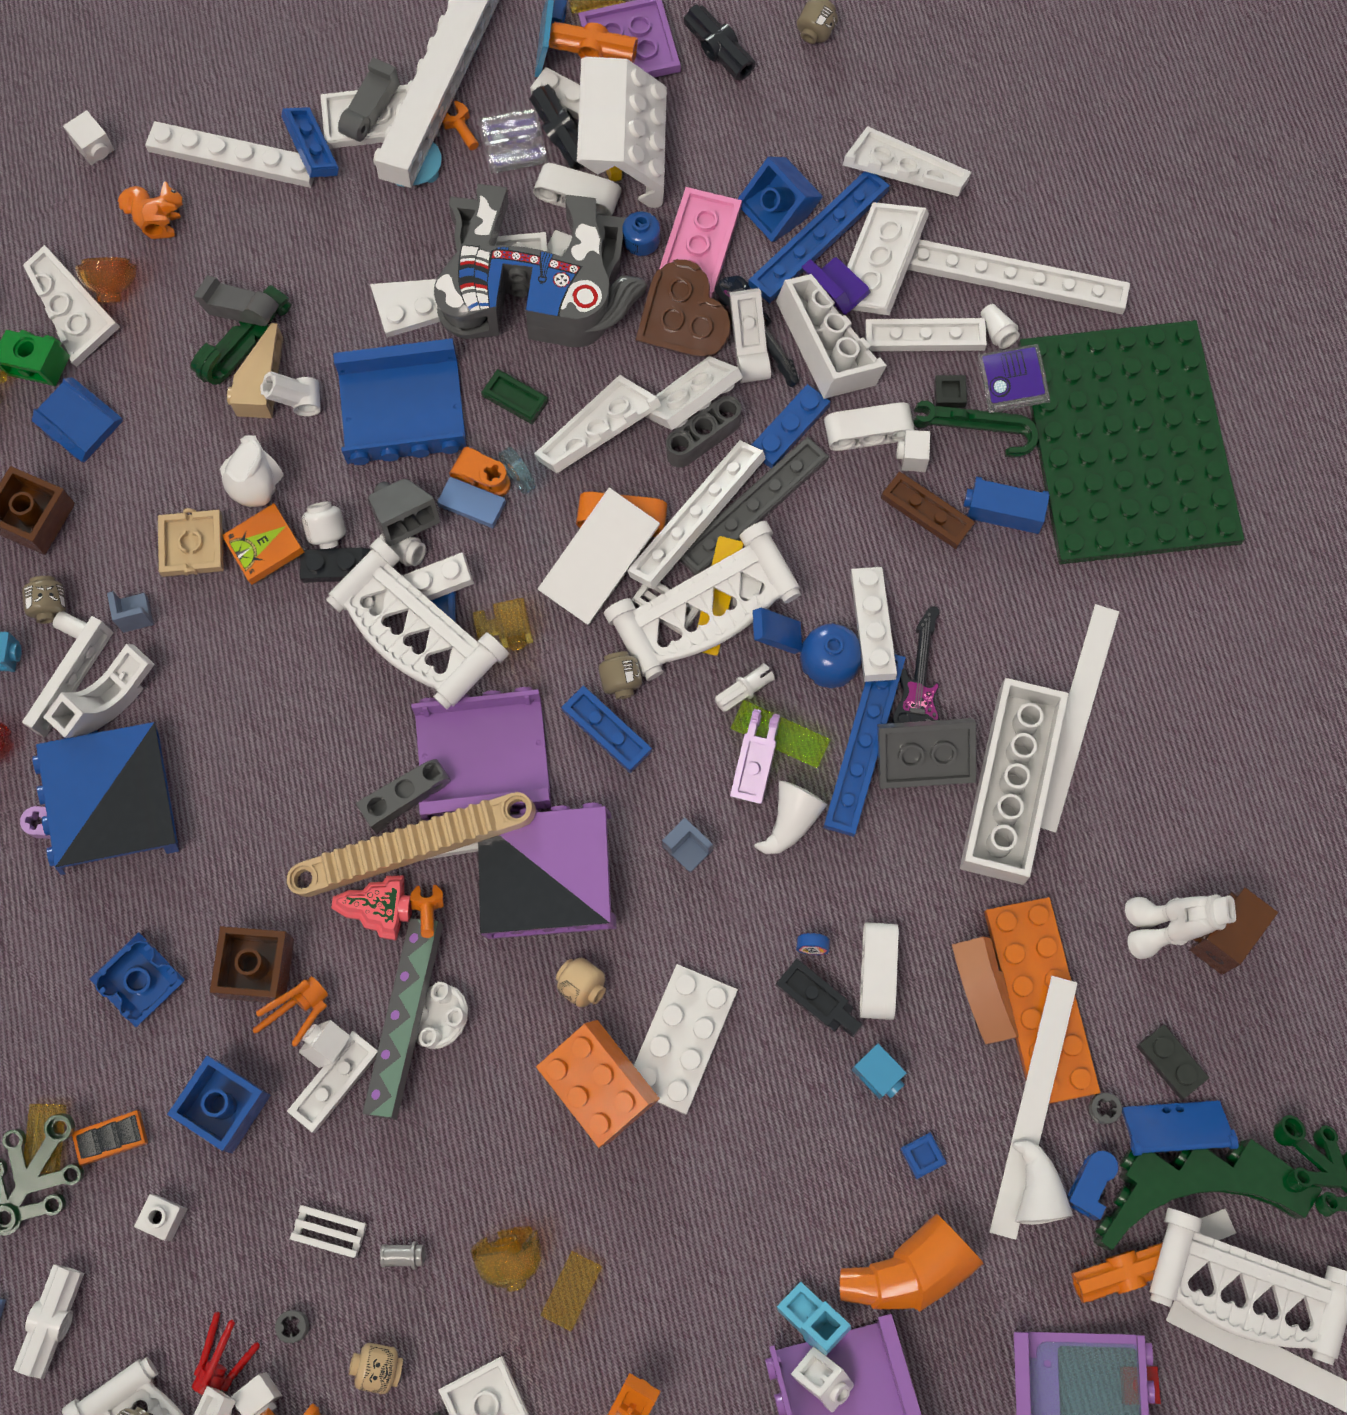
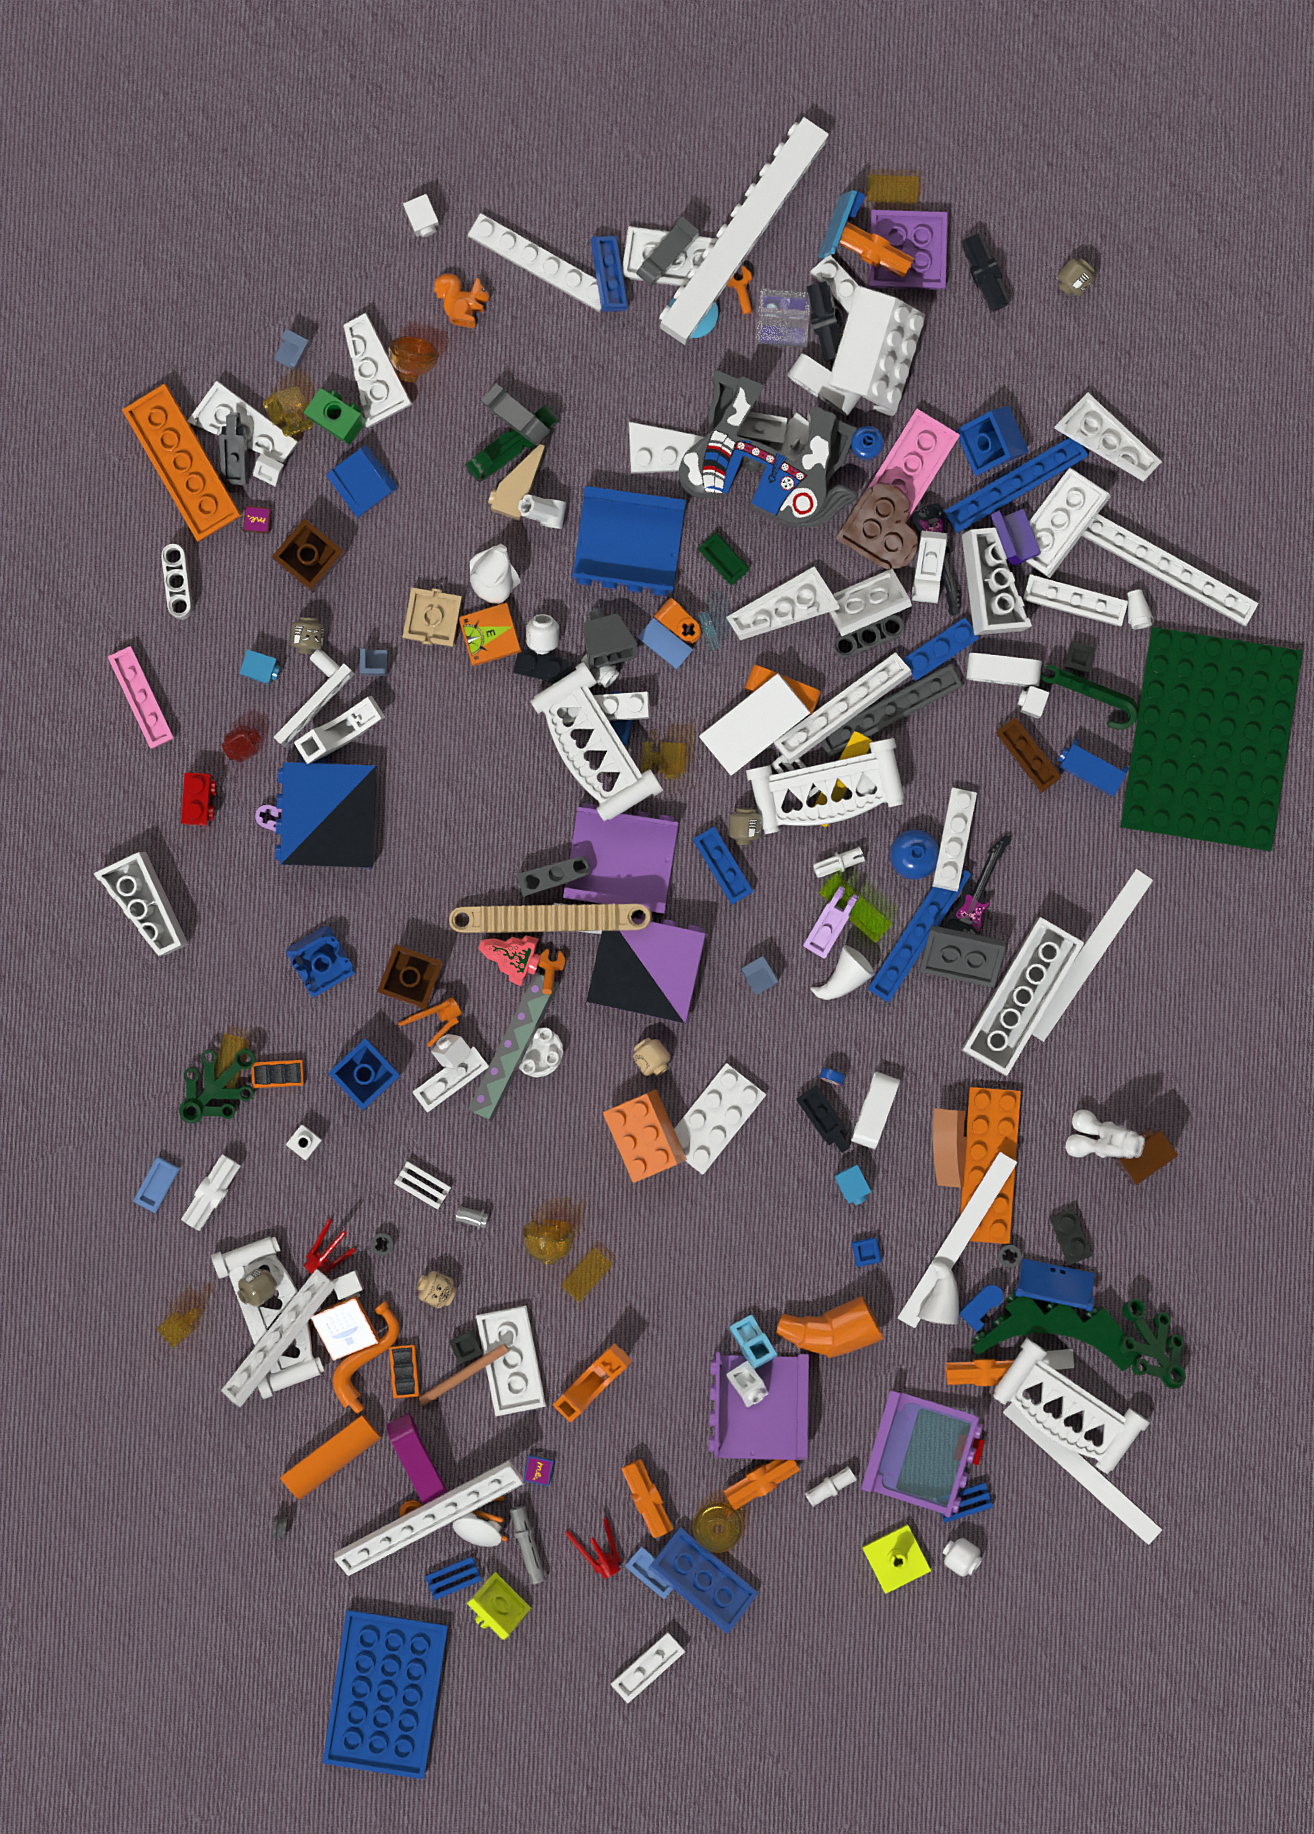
camera: 10 degrees right, 15 degrees up
blue tile [753,607,802,654] -> none
slope [978,344,1050,413] -> none

